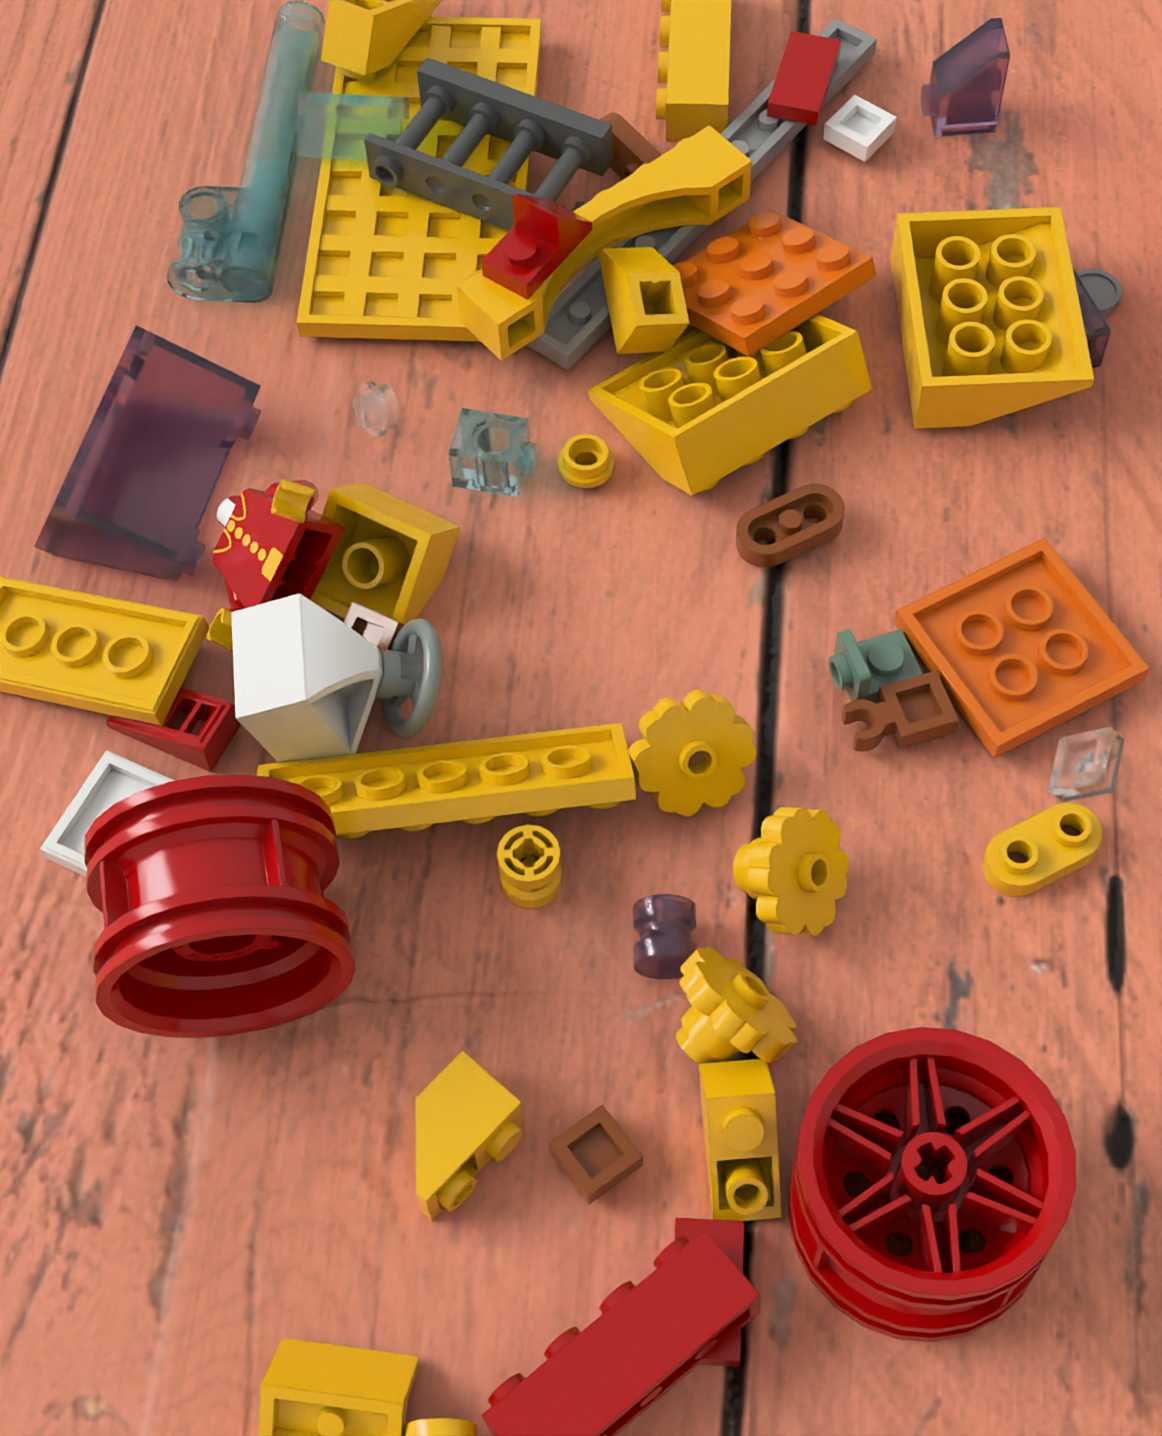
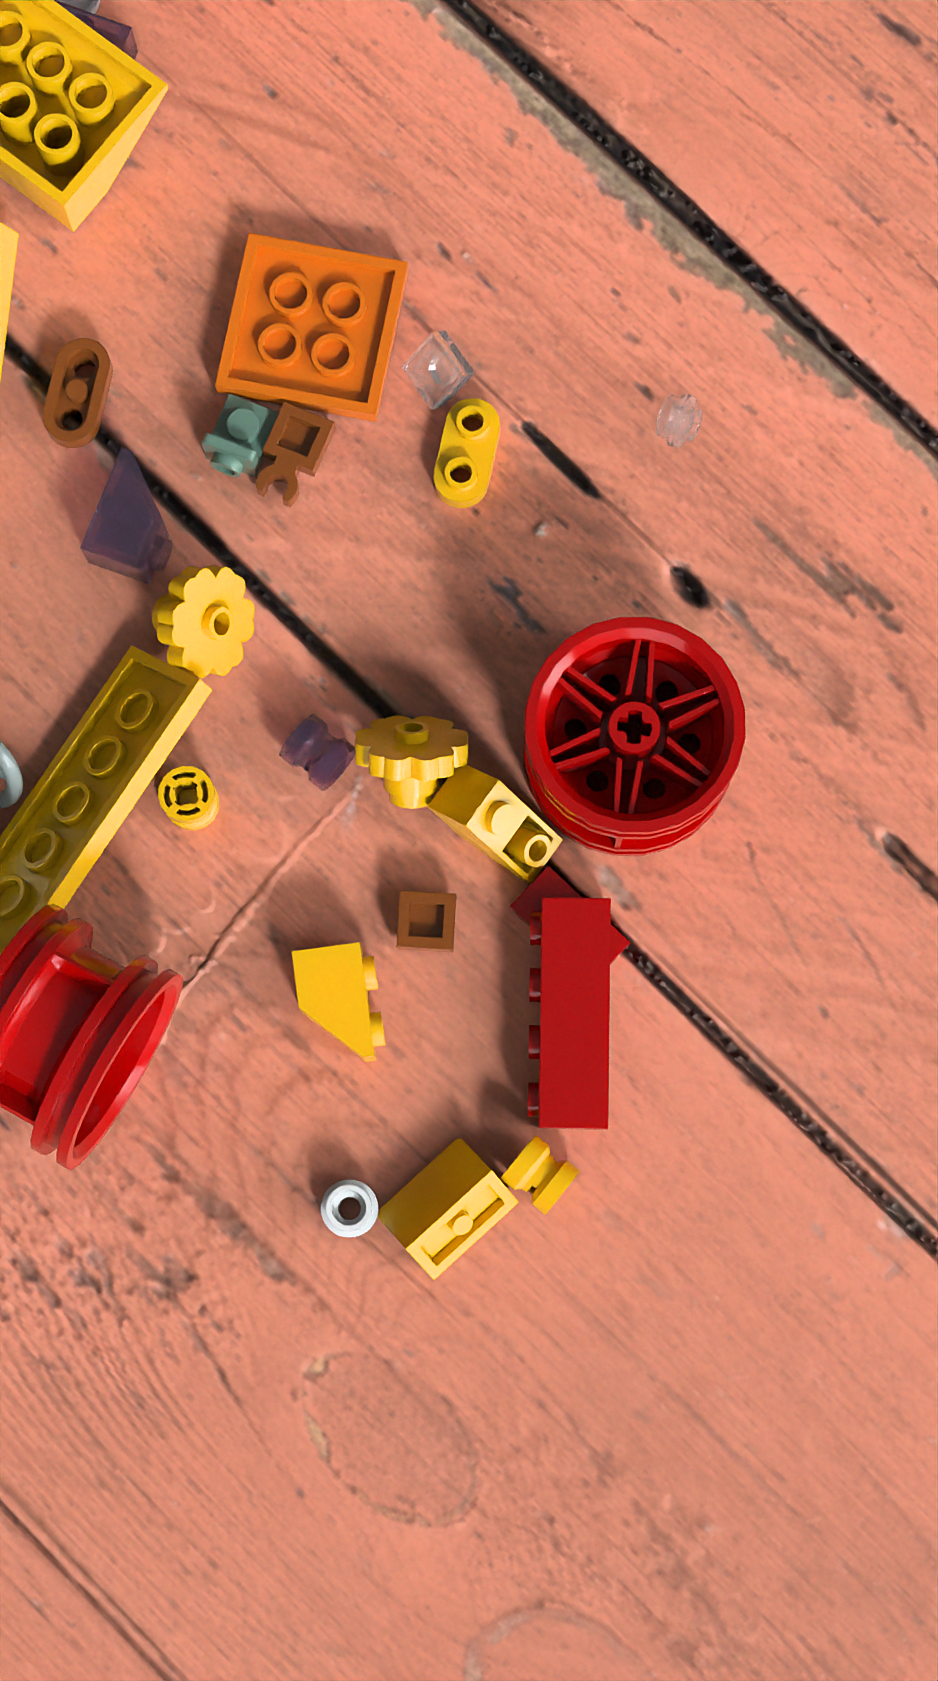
camera: 50 degrees left, 20 degrees up
yellow plant [733,807,849,936] -> none
none -> clear purple slope [80,447,173,585]
none -> white plate [321,1180,379,1238]

